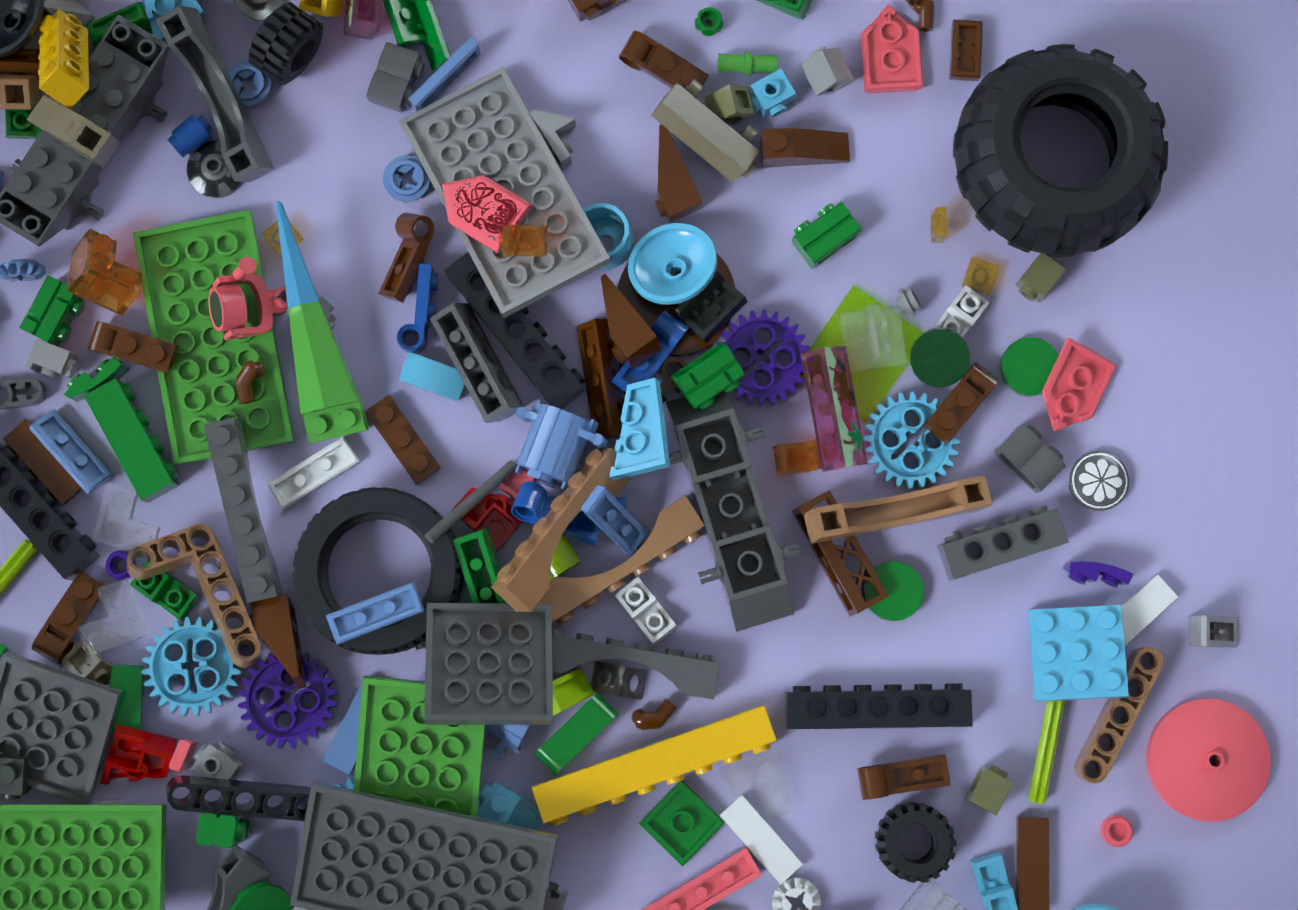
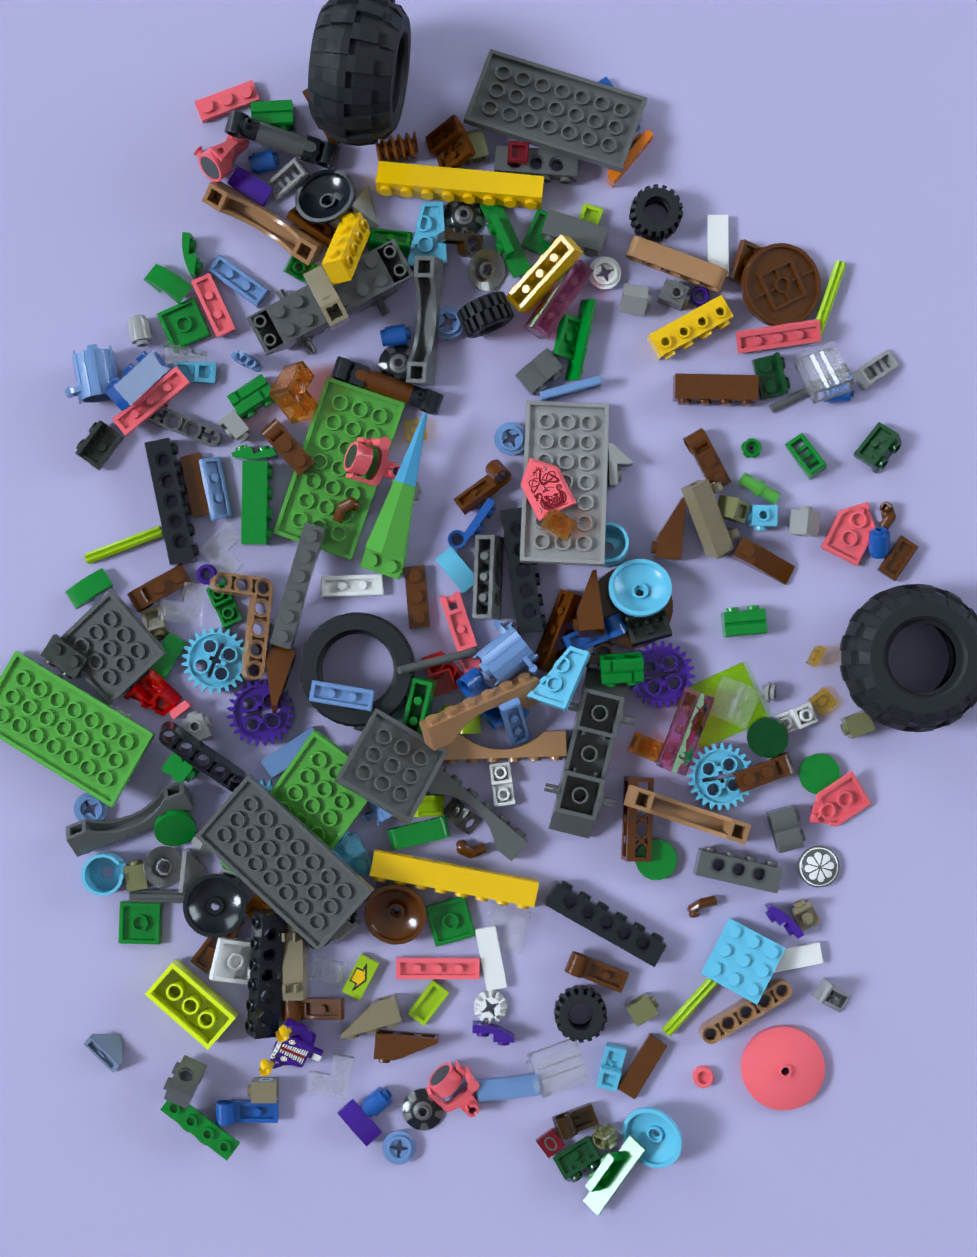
camera: 30 degrees right, 5 degrees up
none -> piece [330,356,444,416]
none -> reddish brown dish [364,884,427,945]
none -> coral plate [440,591,477,652]
none -> reddish brown arm [687,895,717,918]
none -> dark tan bracket [790,898,820,931]
none -> blue brick [868,526,890,559]

